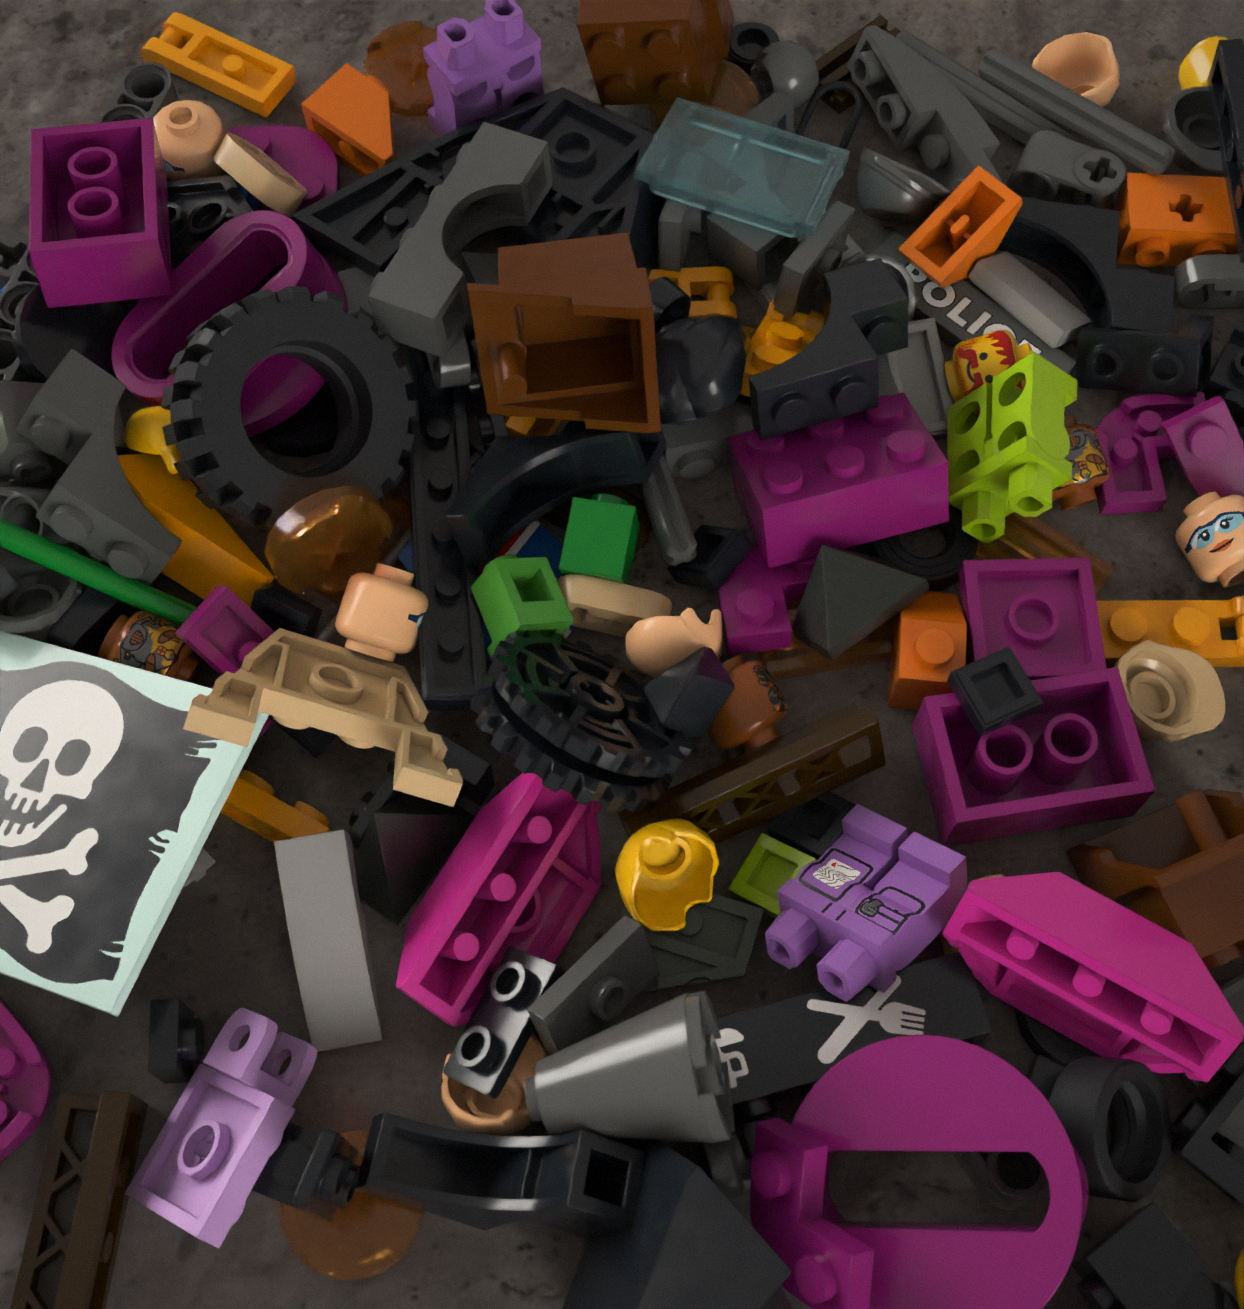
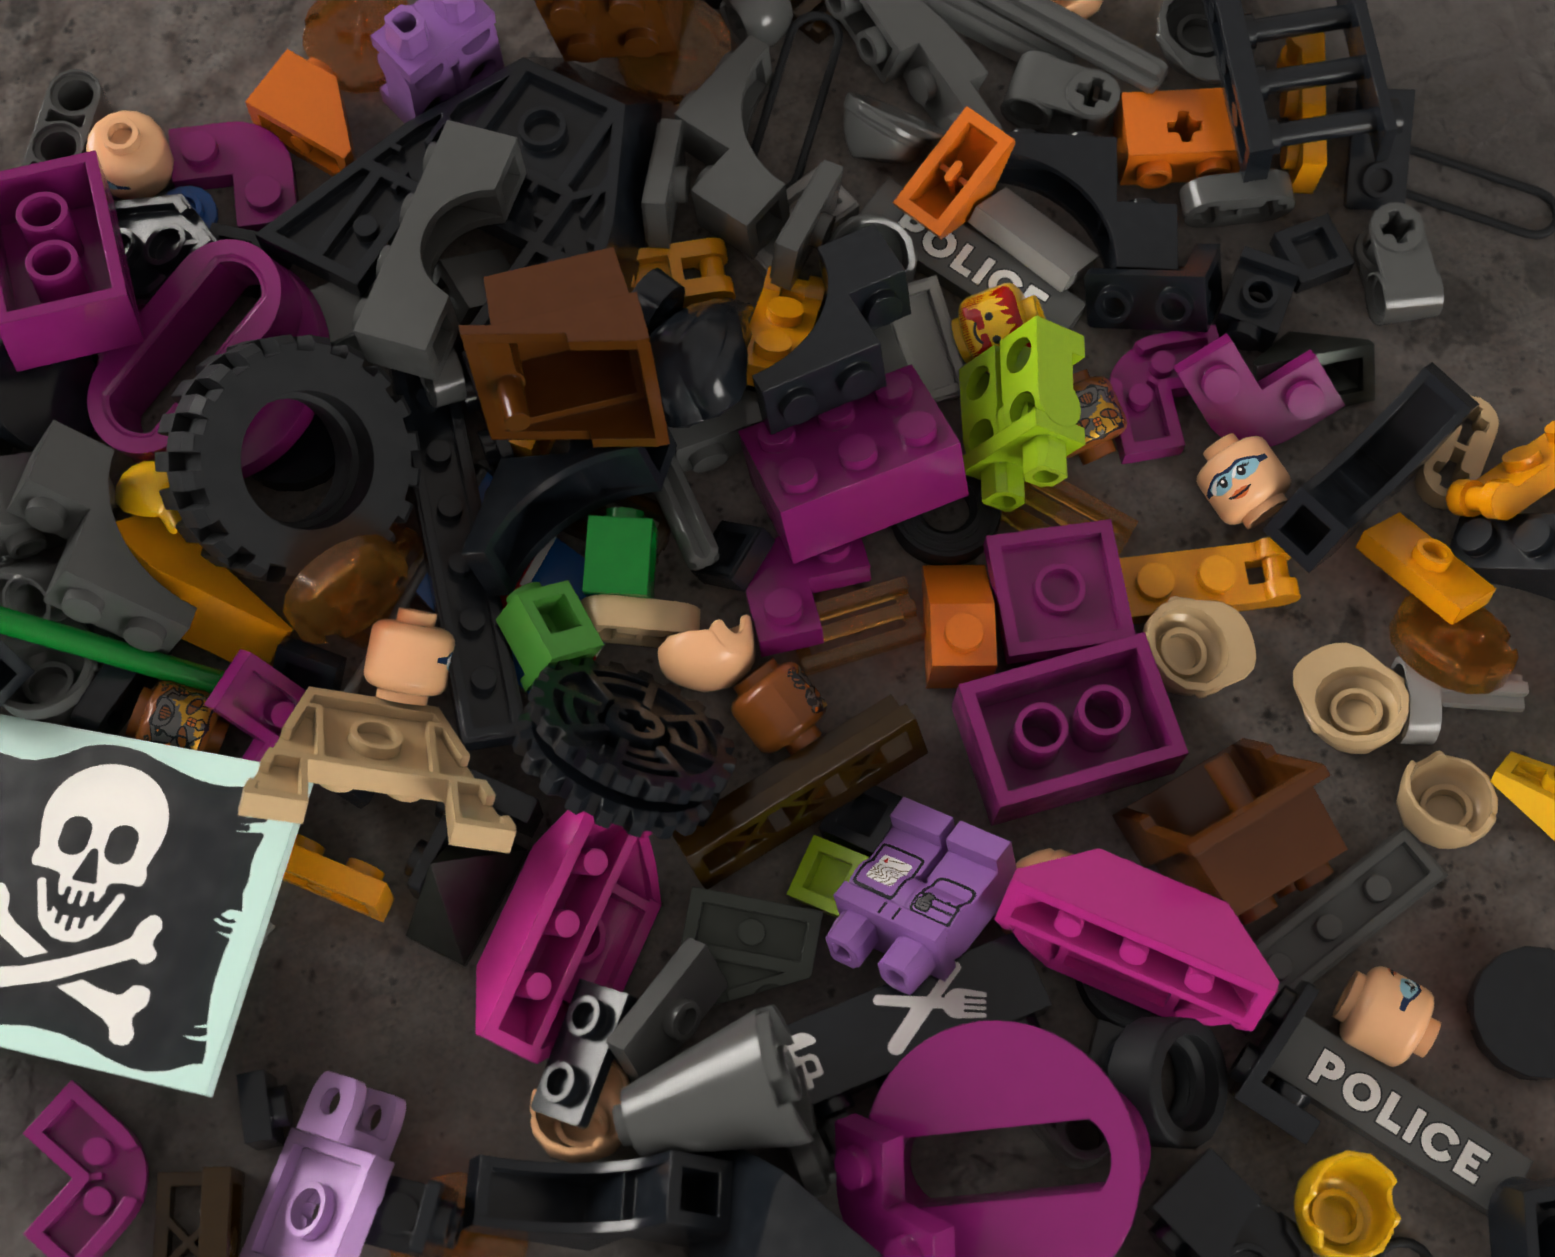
camera: 10 degrees left, 5 degrees up
light orange plate [140,12,297,118] -> none
tan beam [213,133,308,217] -> none
light grey slope [274,829,384,1052] -> none
yellow hair [615,818,719,931] -> none
clear light blue piece [635,97,850,238] -> none
black slope [643,646,735,738] -> none
pearl dark grey slope [792,544,930,661] -> none
black tile [947,646,1043,737] -> none

